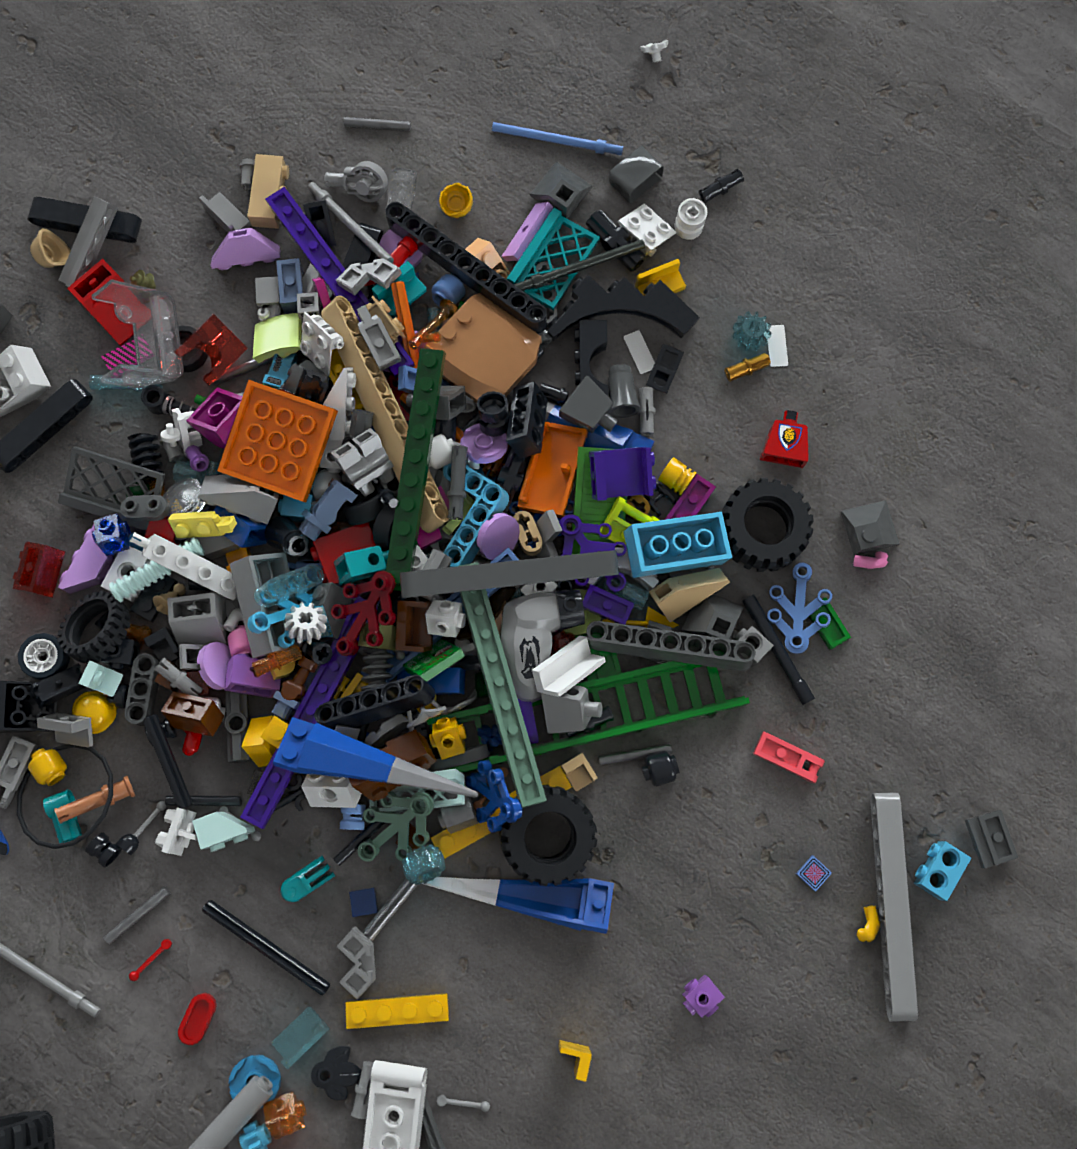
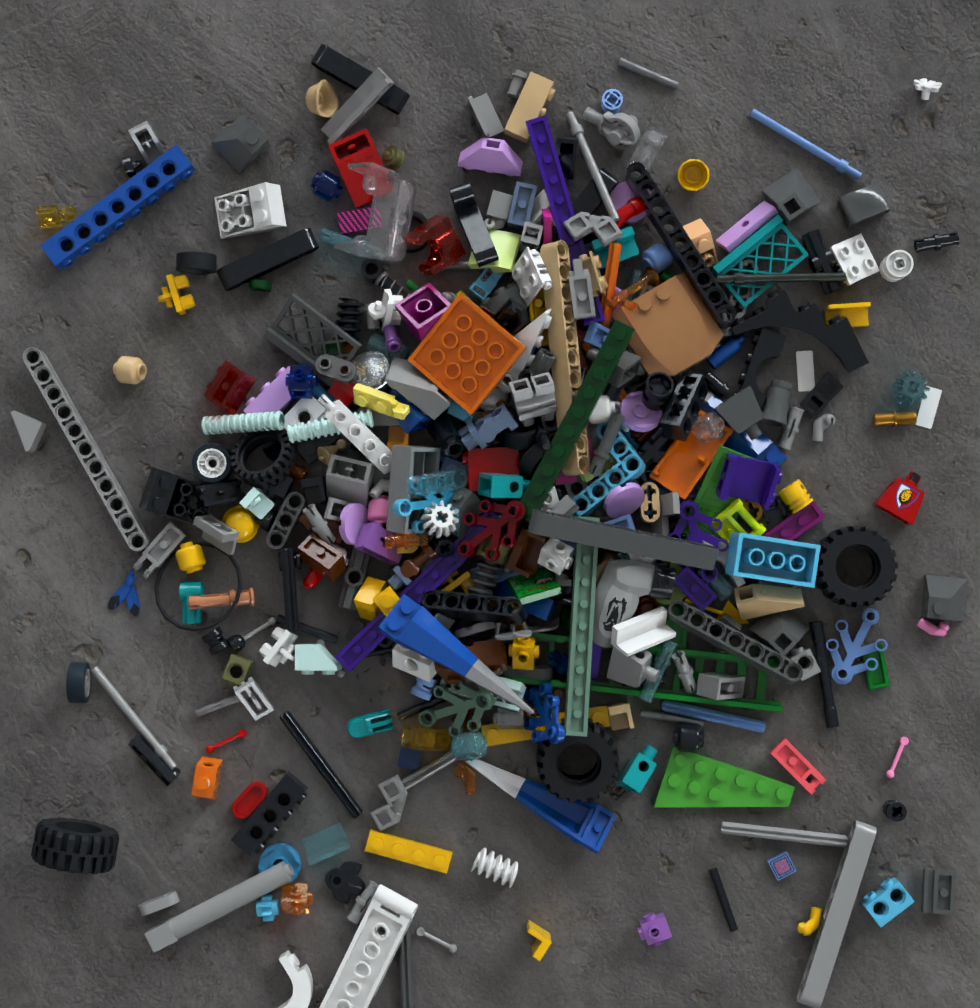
camera: 25 degrees right, 10 degrees up
none -> black hinge [128,735,181,786]
none -> orange torso [191,756,223,800]
none -> light aqua piece [201,411,285,435]
none -> olive brick [222,653,254,687]
none -> black brick [231,771,308,856]
none -> light grey tile [233,677,274,721]
none -> dark green tile [249,280,272,292]
none -> clear blue head [310,170,343,202]
none -> clear yellow slope [401,725,451,751]
none -> black beam [449,181,499,267]
none -> clear orange arm [454,765,476,794]
none -> white piece [471,847,518,888]
none -> light blue wheel [601,89,623,114]
none -> teal torso [615,744,658,794]
none -> clear light blue pin [639,640,678,703]
none -> bright green wing [653,746,795,808]
none -> medium blue axle [661,699,766,733]
none -> light grey pin [672,651,697,693]
none -> clear head [692,412,725,443]
none -> light grey slope [696,672,746,700]
none -> blue cylinder [706,335,745,370]
none -> black bar [709,868,738,932]
none -> light grey axle [720,821,848,847]
none -> light grey arm [812,413,835,442]
none -> black bush [883,800,907,822]
none -> bright pink hinge [886,737,909,779]

